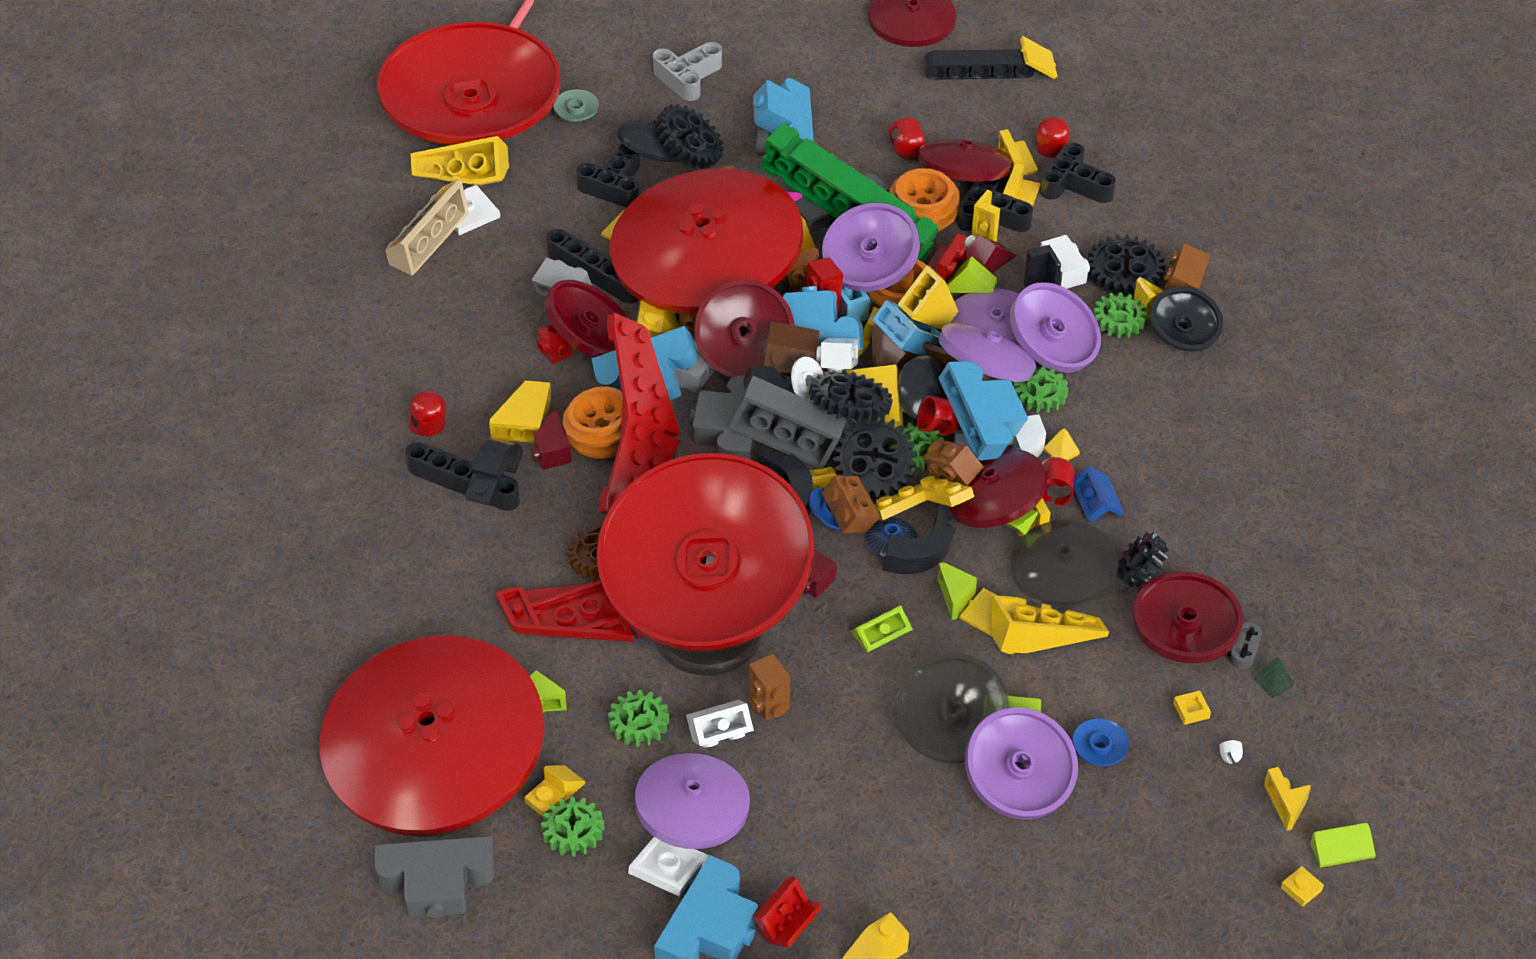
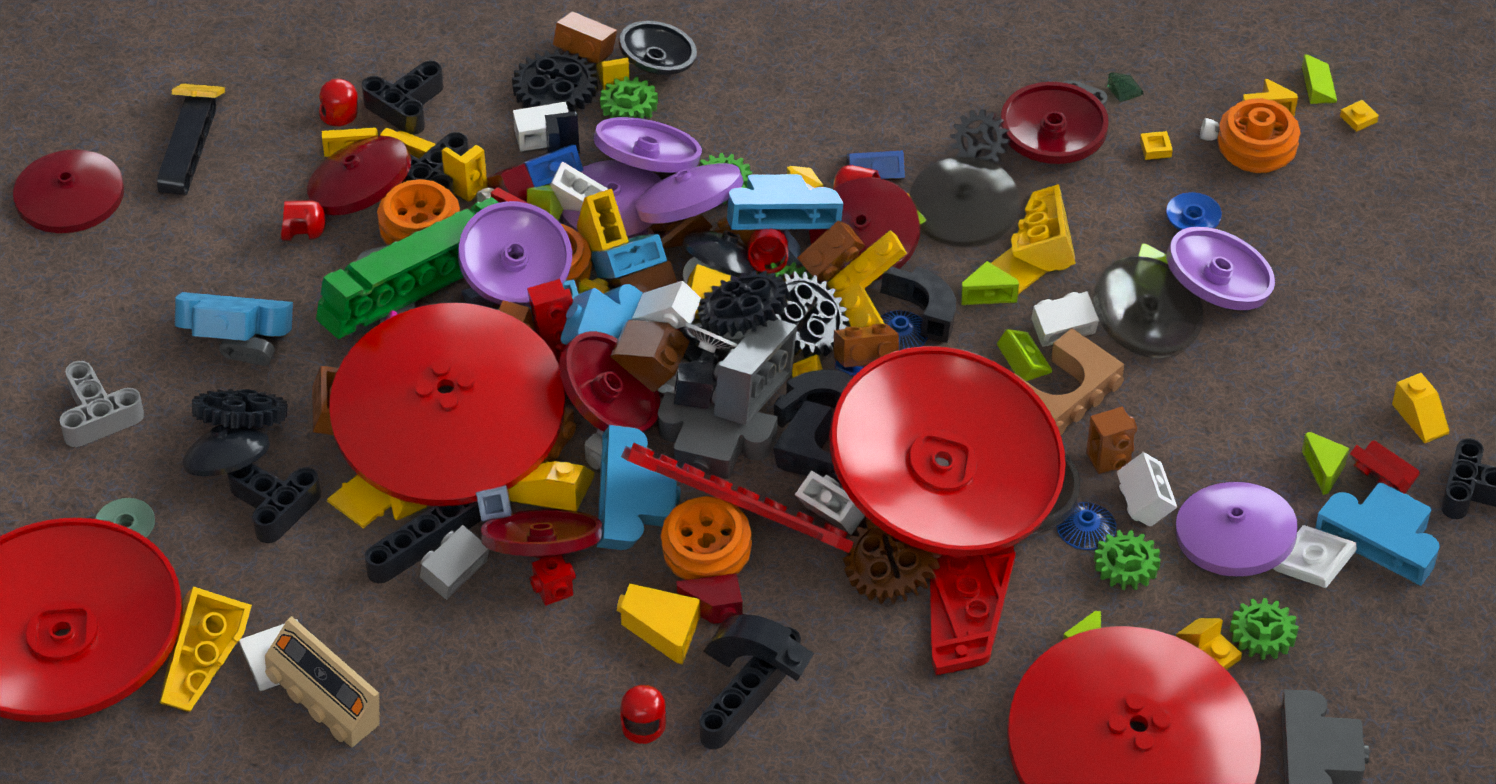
camera: 80 degrees left, 0 degrees up
none -> sand blue slope [476,485,512,521]
none -> blue panel [523,145,584,187]
none -> white slope [550,162,608,211]
none -> medium nougat arch [1015,328,1124,435]
none -> white brick [1031,291,1099,347]
none -> dish [1056,502,1116,550]
none -> orange wheel [1217,98,1301,173]
none -> lime slope [1302,432,1349,495]

